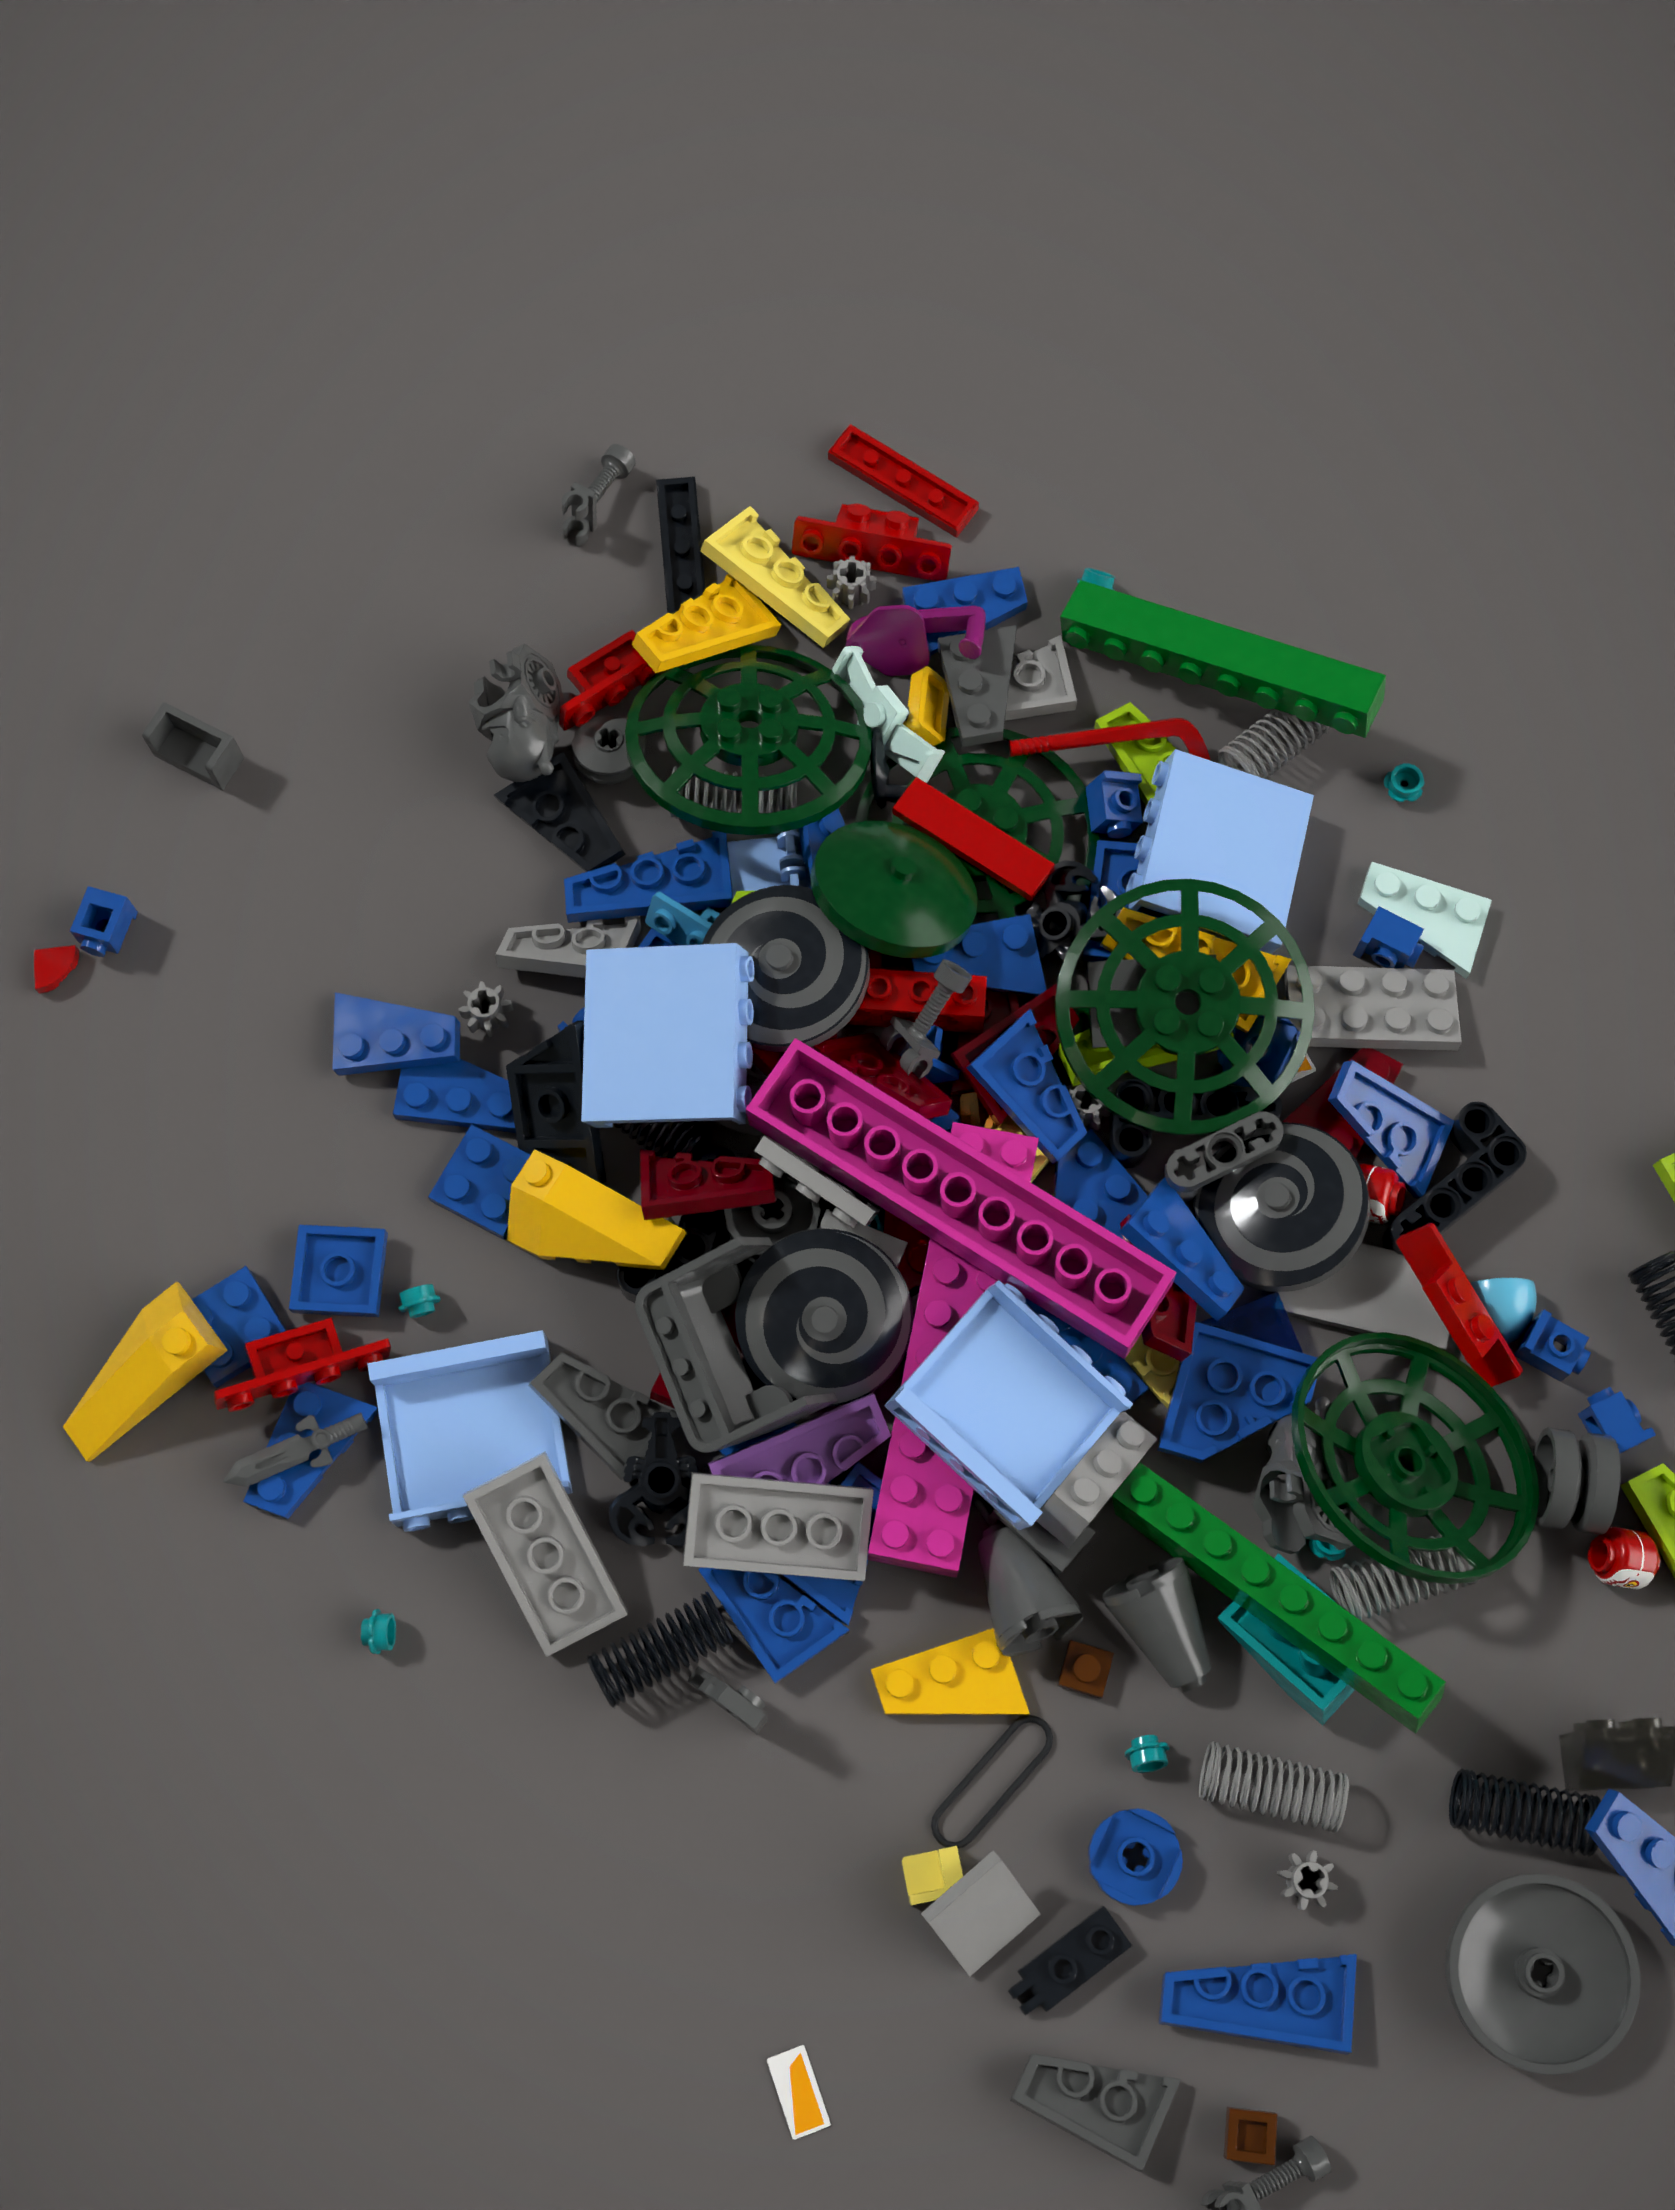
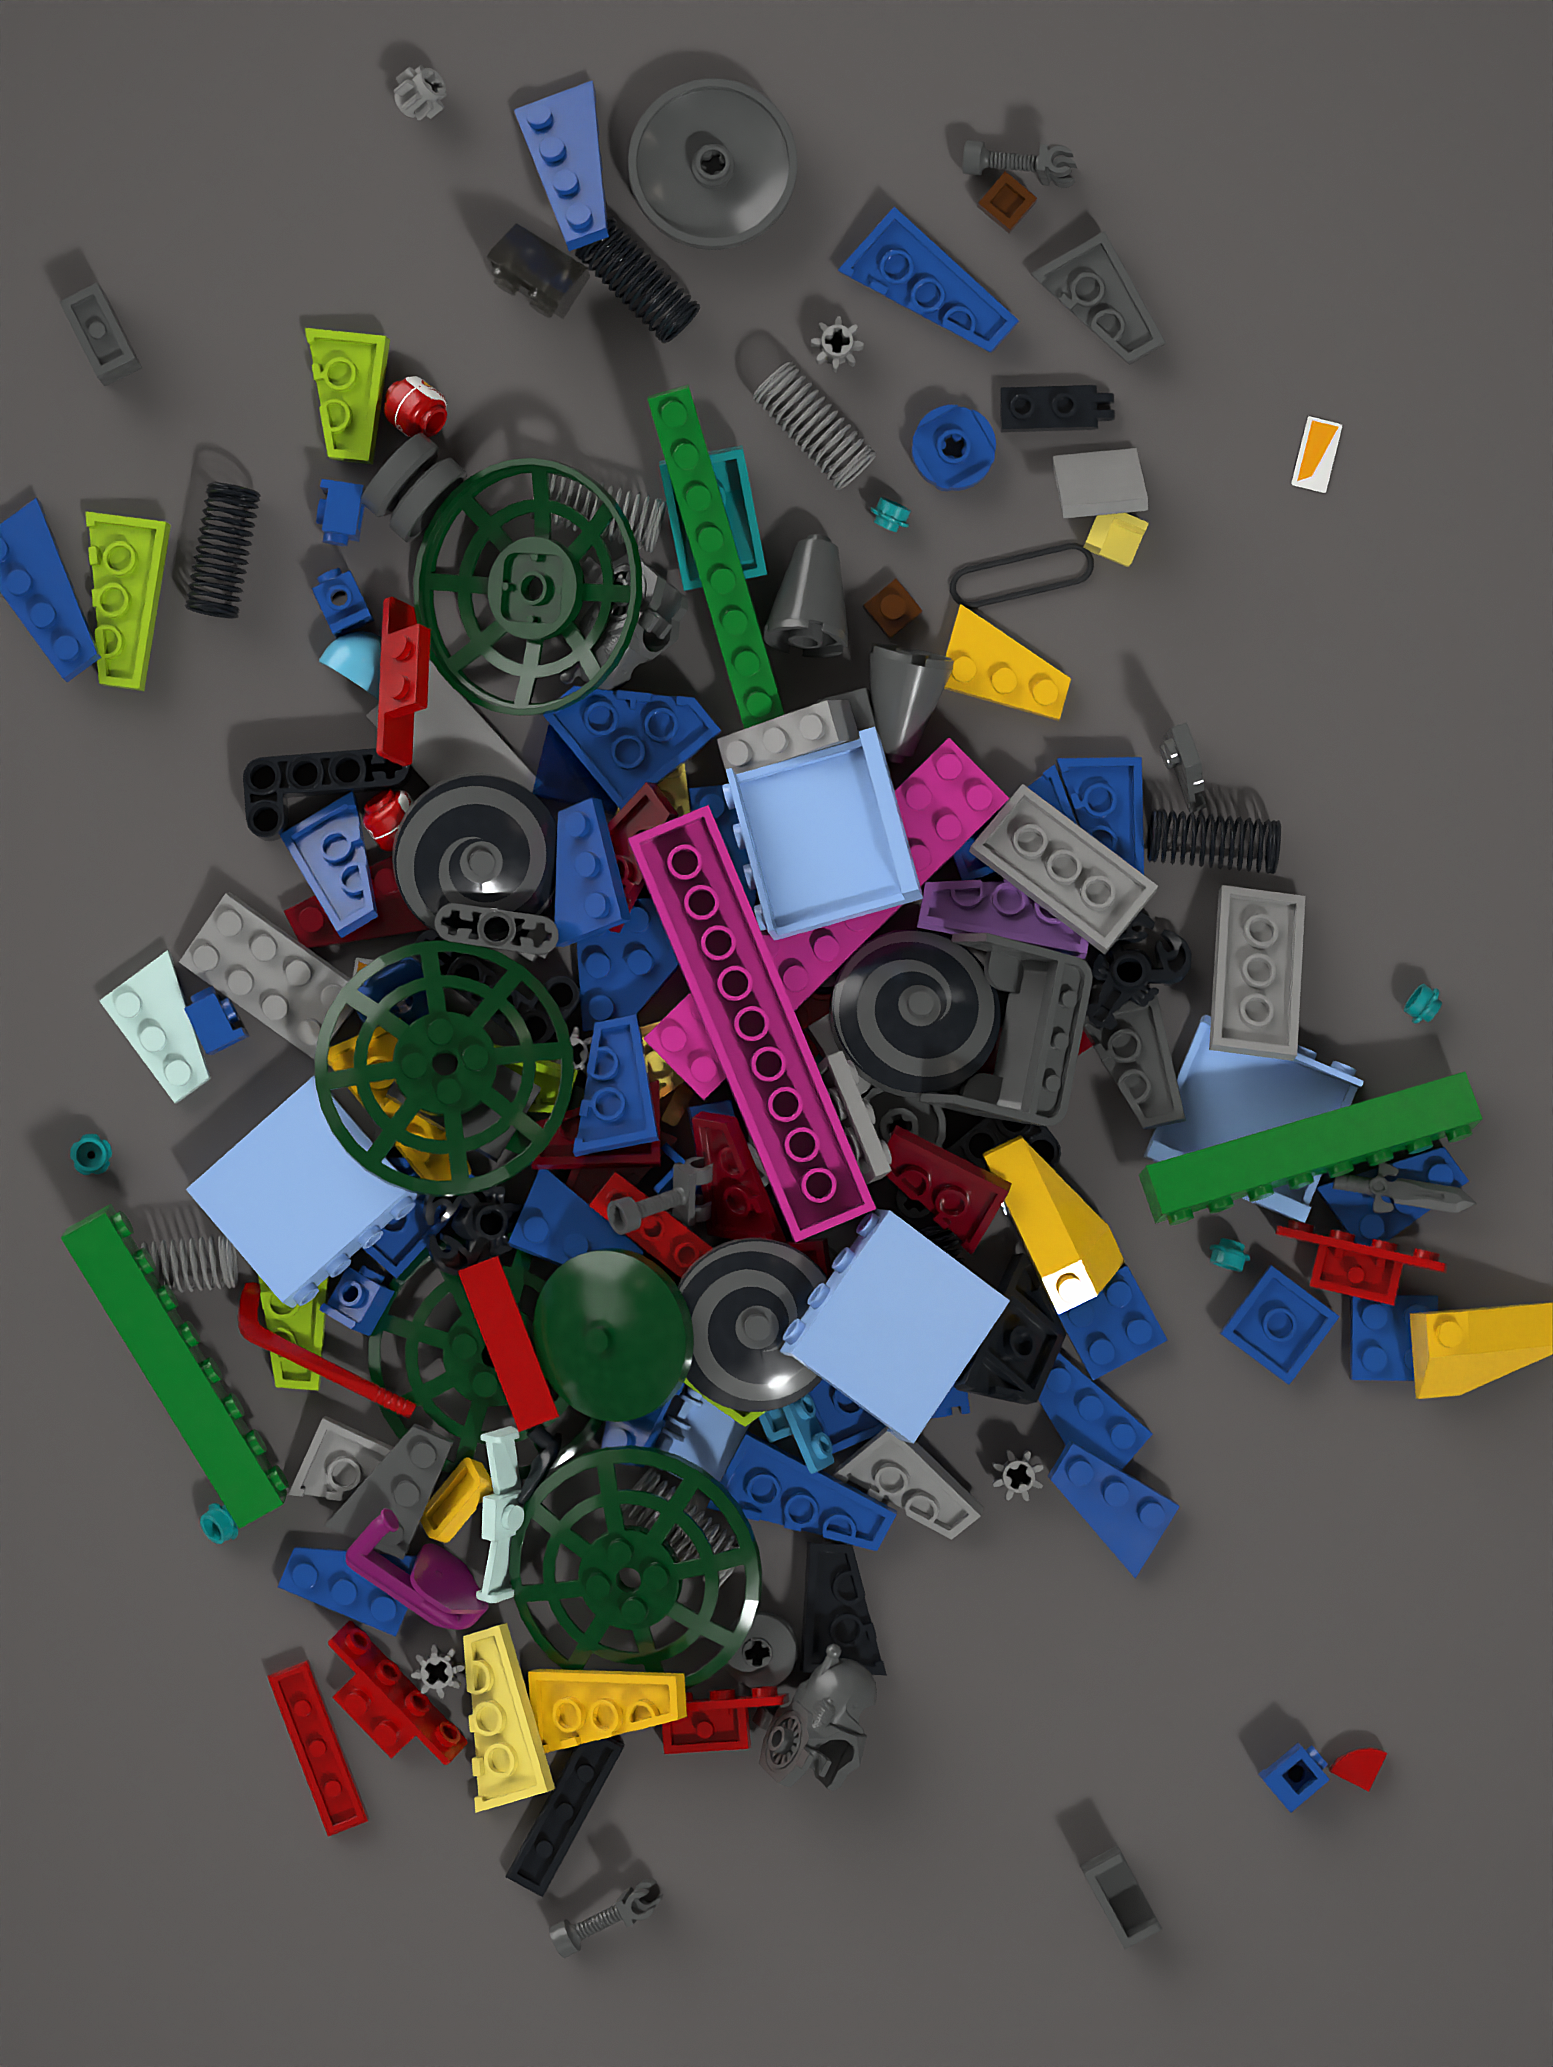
camera: 150 degrees left, 15 degrees up
none -> green brick [1139,1071,1483,1226]

